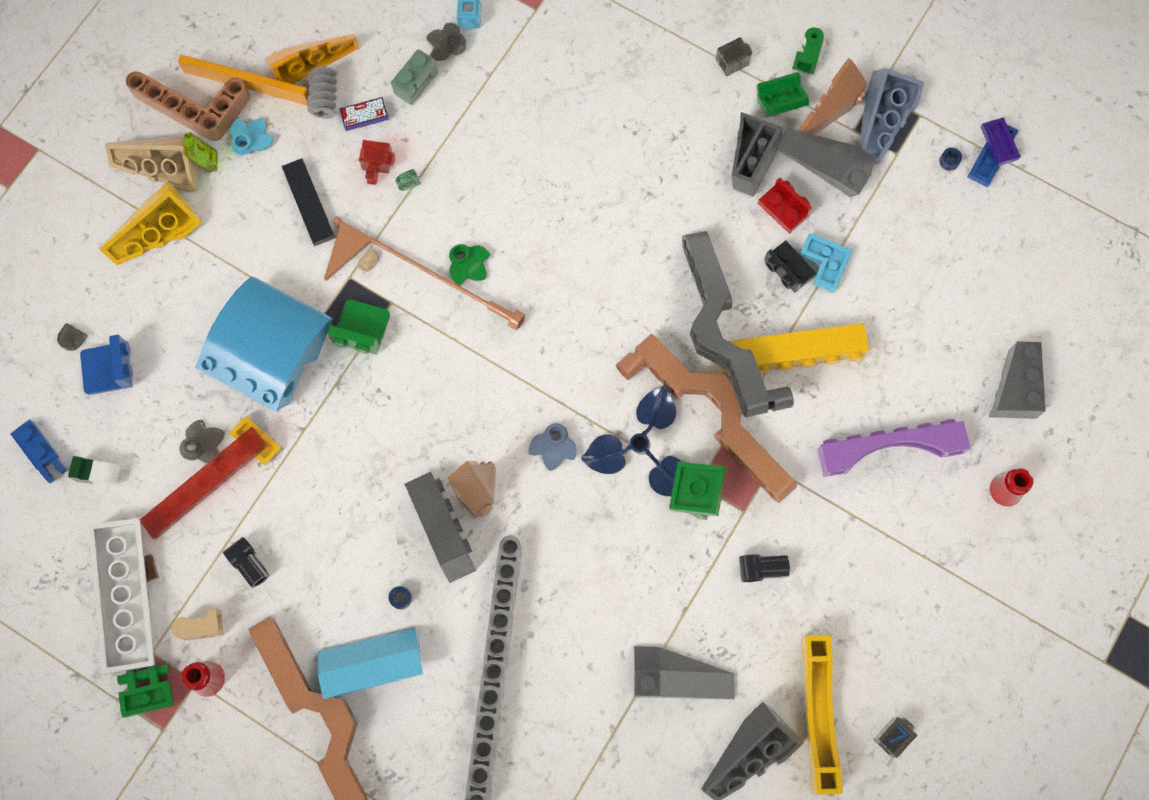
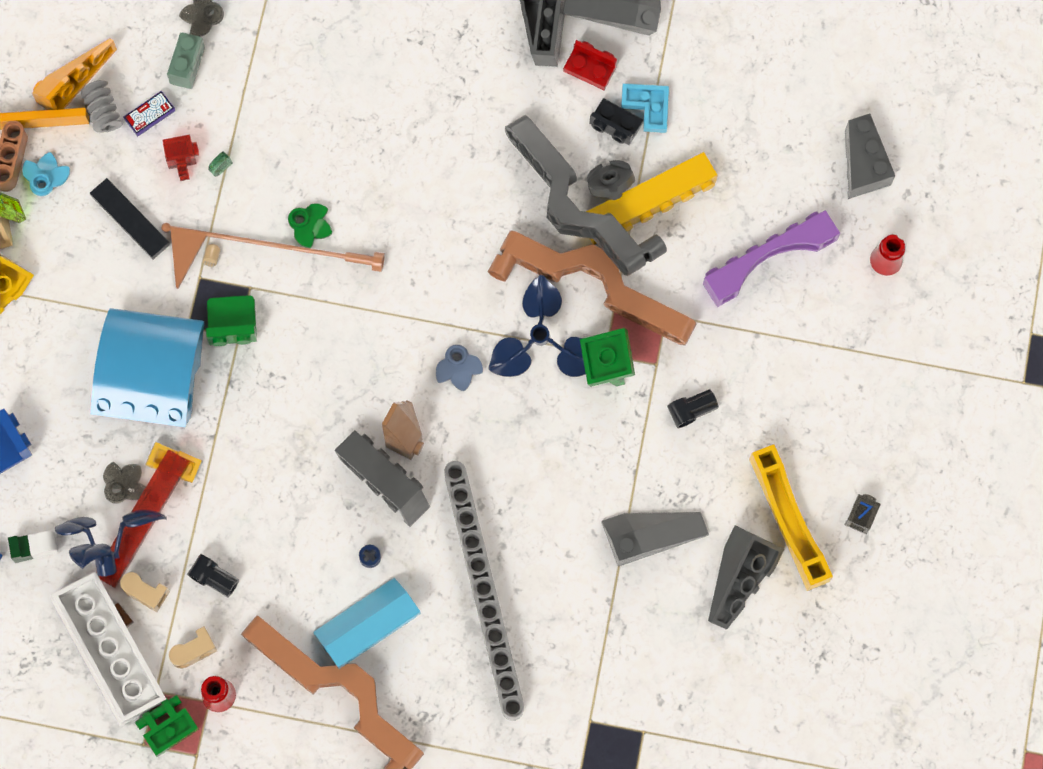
camera: 25 degrees left, 0 degrees up
none -> dark blue plant [55,510,167,576]
none -> tan leg [120,572,170,612]
none -> dark grey plate [587,160,635,200]

